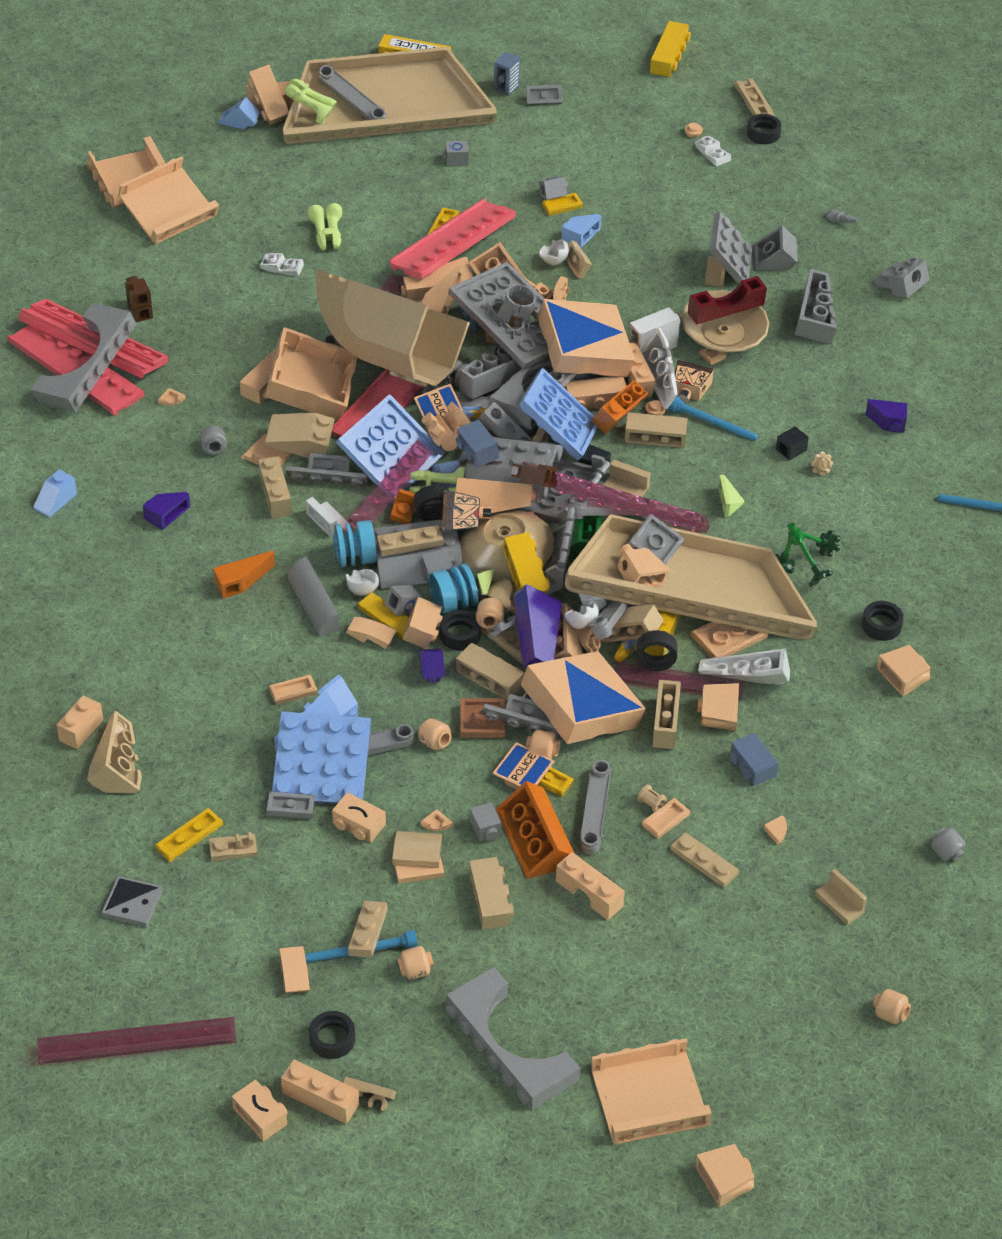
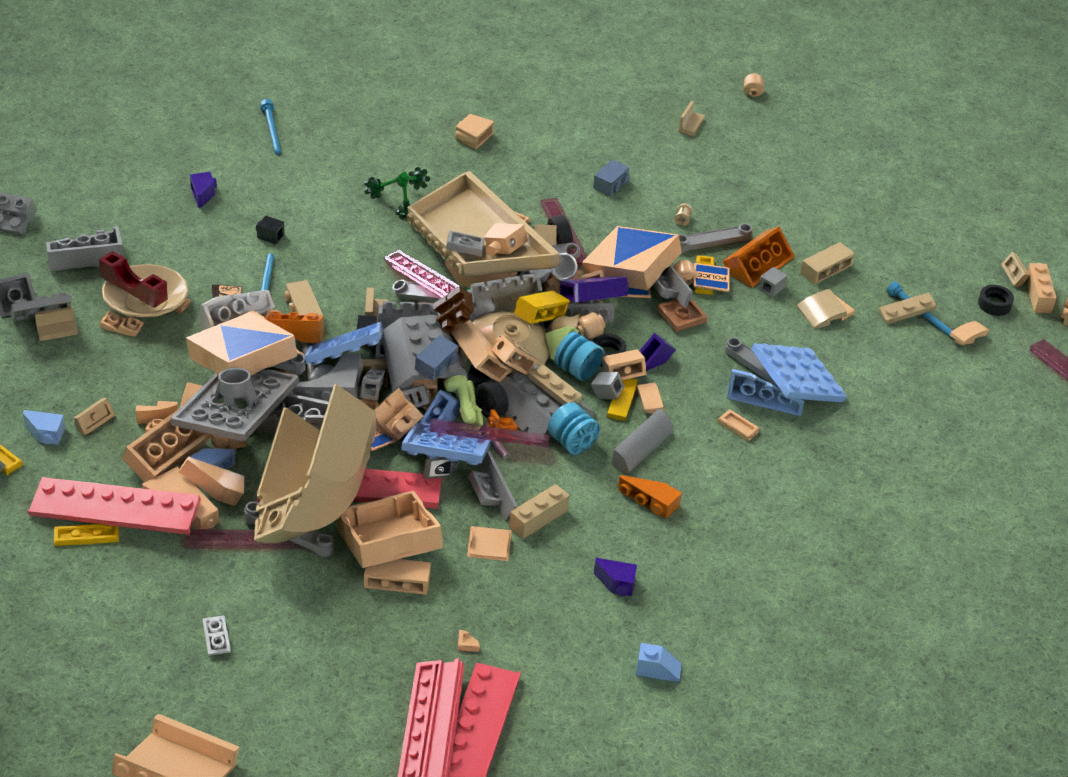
camera: 120 degrees left, 5 degrees down
light grey arch [31,303,137,412] -> none
light nougat brick [57,695,103,749] -> none
tan wedge [87,711,142,793] -> none
light grey tile [101,876,163,928] -> none
reddish brown hips [125,276,153,323] -> none
yellow tile [155,808,223,862] -> none
light grey head [200,426,227,455] -> none
tan plate [209,832,258,861] -> none
tan slope [264,413,335,458] -> none
light grey plate [266,792,315,819] -> none
white panel [306,497,348,537] -> none
yellowish green piece [307,203,343,251] -> none
light nougat brick [332,792,386,843] -> none
white hair [346,569,379,596] -> none
light nougat head [397,946,434,980] -> none
light nougat head [418,718,451,751] -> none
light nougat tile [420,809,453,831] -> none
light grey brick [421,548,455,579] -> none
light grey arch [446,967,581,1110] -> none
tan brick [456,643,525,700] -> none
white hair [539,239,569,266] -> none
light nougat arch [556,852,625,920] -> none
light nougat panel [591,1038,712,1145] -> none
white brick [629,307,680,351] -> none
light nougat tile [642,798,690,839] -> none
tan brick [652,680,681,749] -> none
tan plate [670,832,739,888] -> none
light nougat torso [695,1144,755,1207] -> none
light nougat torso [697,683,739,732] -> none
white wedge [698,648,790,685] -> none
yellowish green slope [718,475,744,517] -> none
light nougat tile [764,815,787,845] -> none
tan plant [811,451,833,476] -> none
black tyre [862,600,904,641] -> none
light grey head [931,827,965,862] -> none

